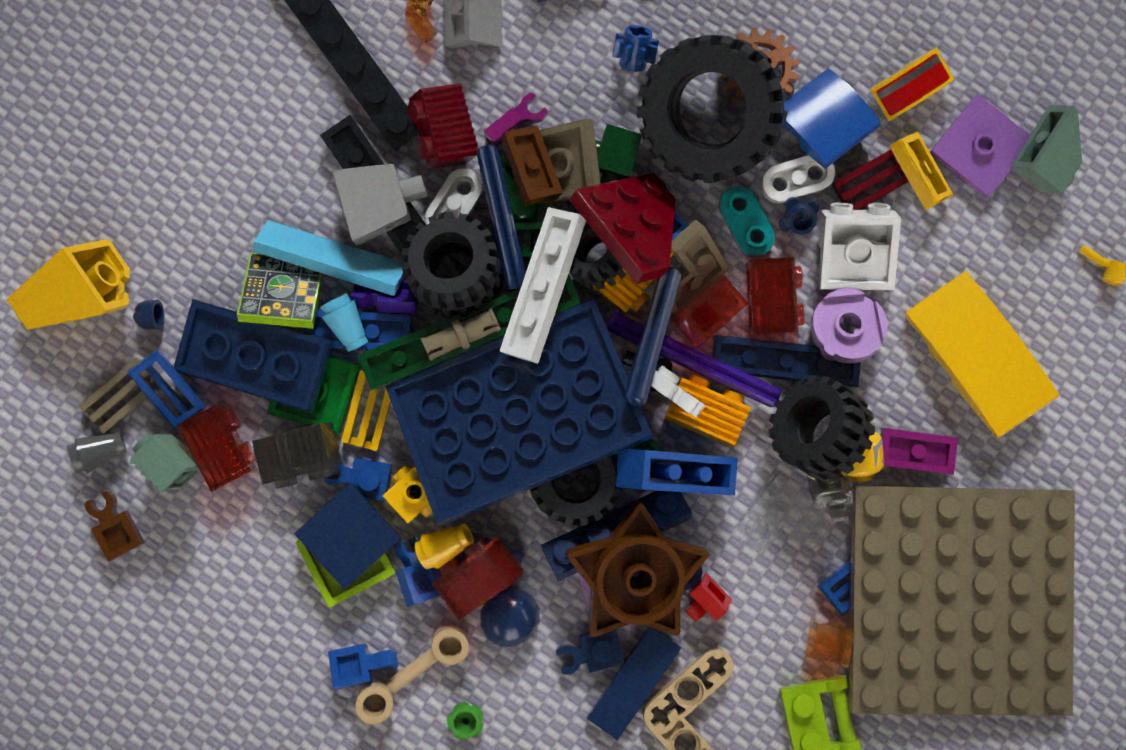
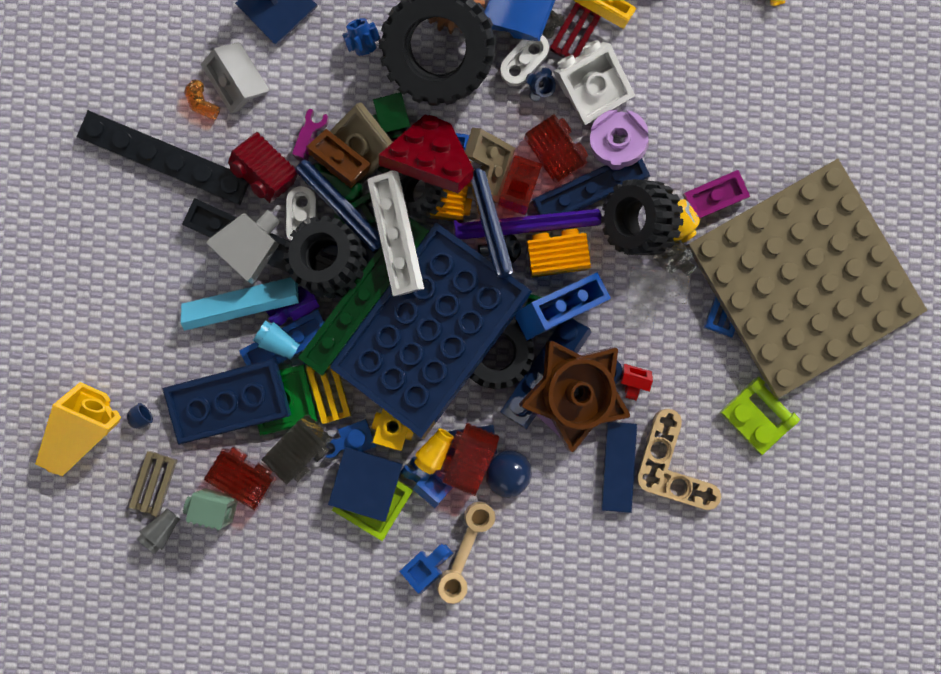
camera: 25 degrees left, 0 degrees up
reddish brown plate [85,491,145,562] -> none
blue tile [127,348,205,430] -> none
tile [237,253,324,329] -> none
dark tan pin [421,308,501,361] -> none
bright green plate [447,702,484,740] -> none
dark blue plate [556,630,625,675] -> none
white plate [651,366,705,418] -> none
teal plate [719,186,775,257] -> none
clear orange panel [804,618,855,668] -> none
yellow slope [905,271,1060,439] -> none

